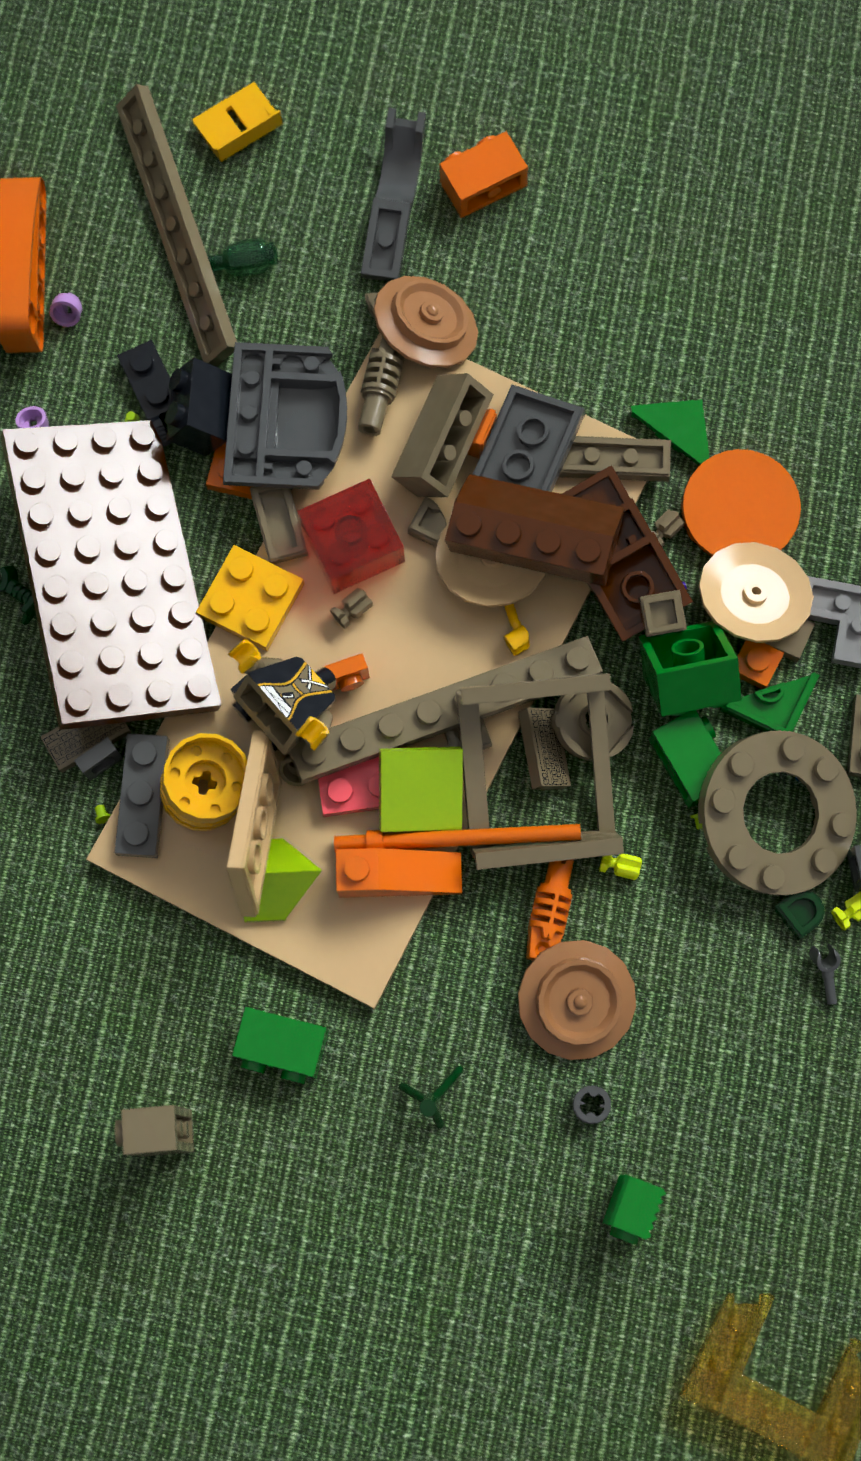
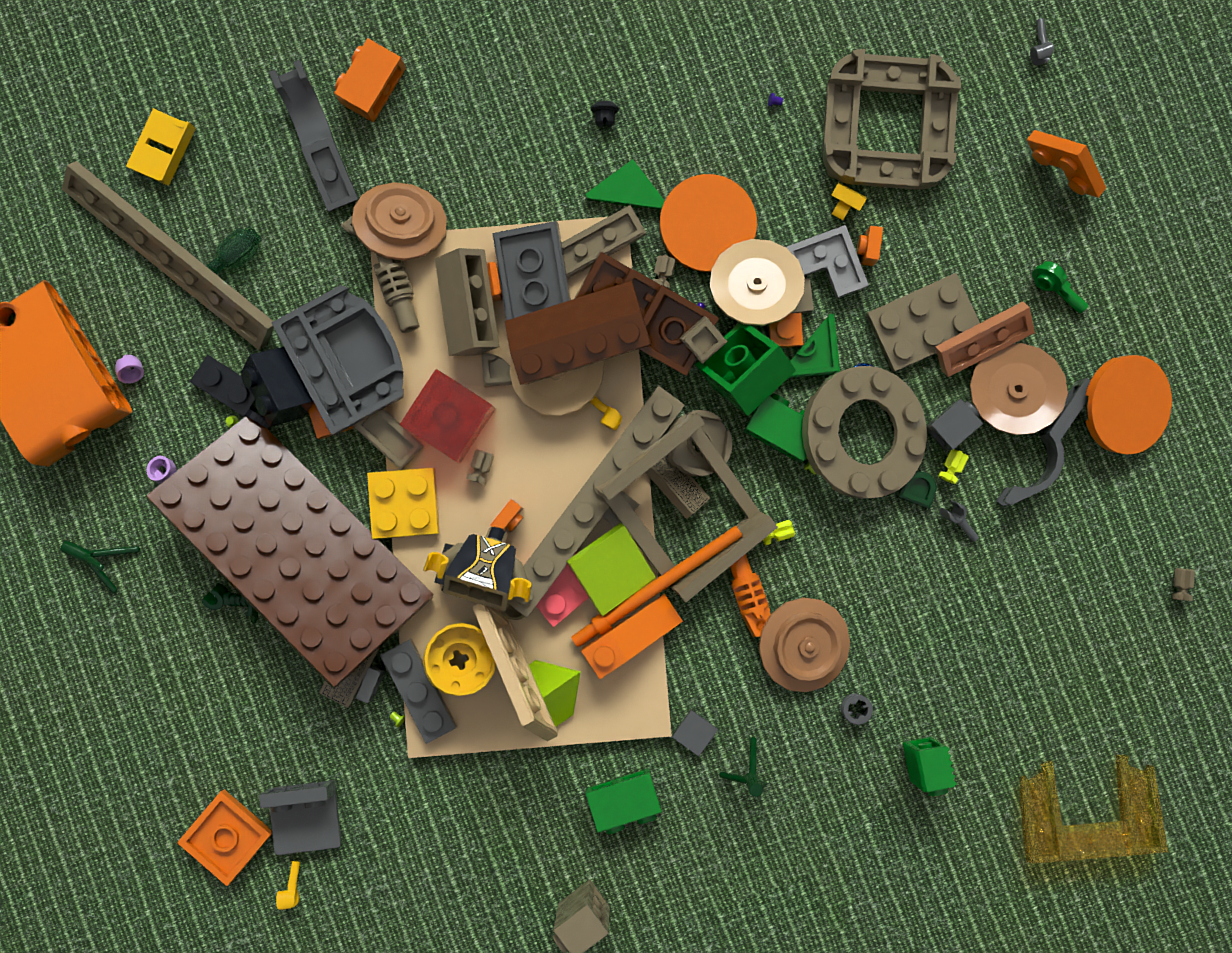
camera: 30 degrees left, 10 degrees up
none -> black piece [590,101,619,128]
none -> dark grey tile [672,709,718,756]

